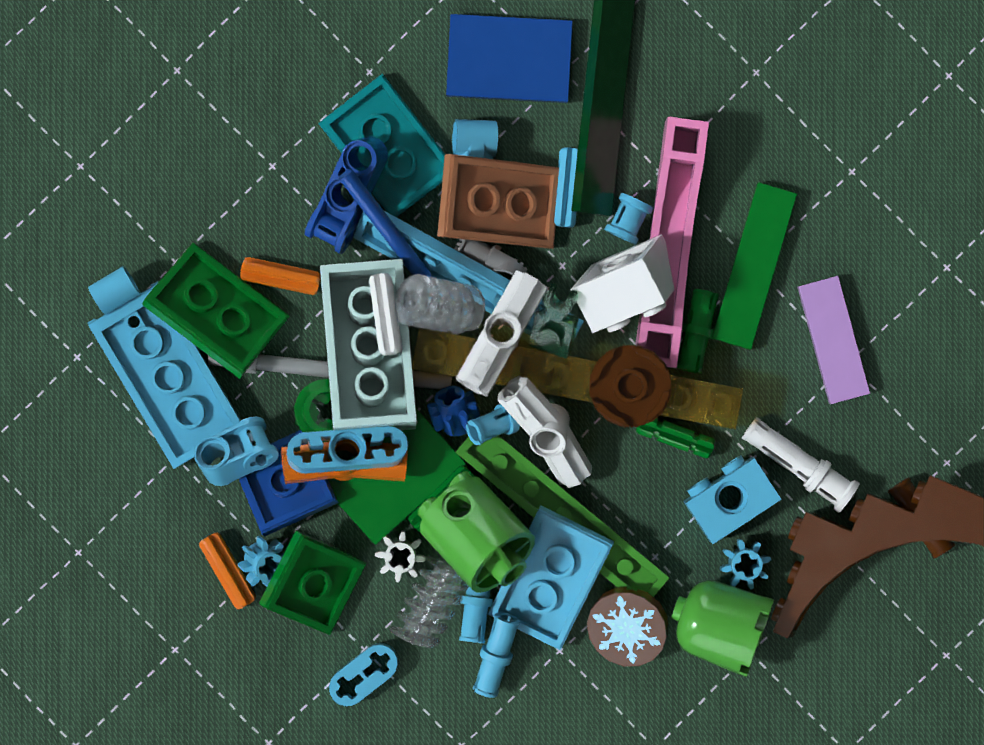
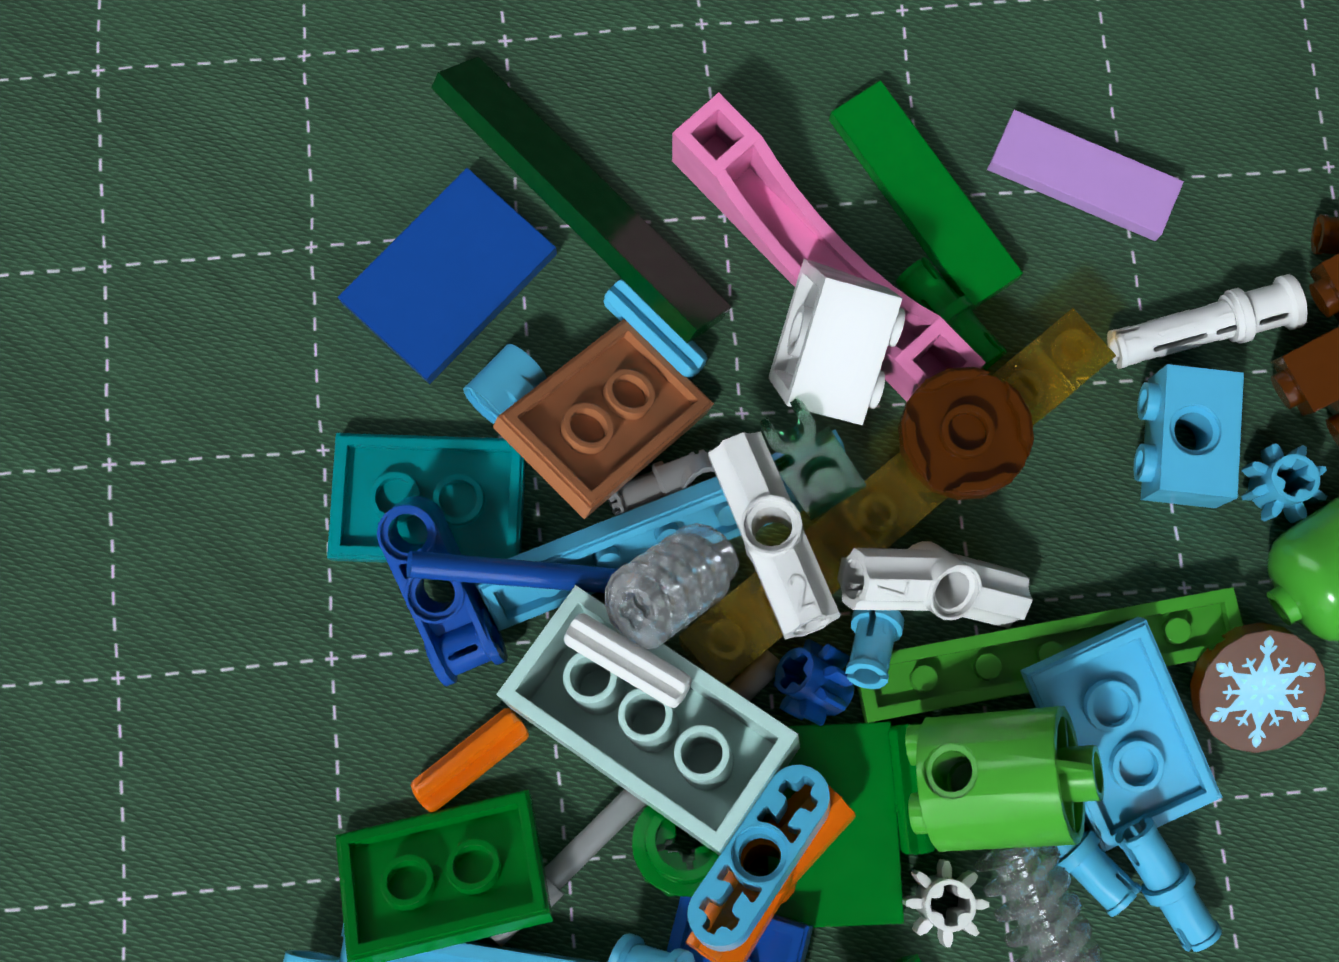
camera: 55 degrees left, 10 degrees down
medium azure bush [604,193,654,245] -> none
green axle [636,418,715,459] -> none

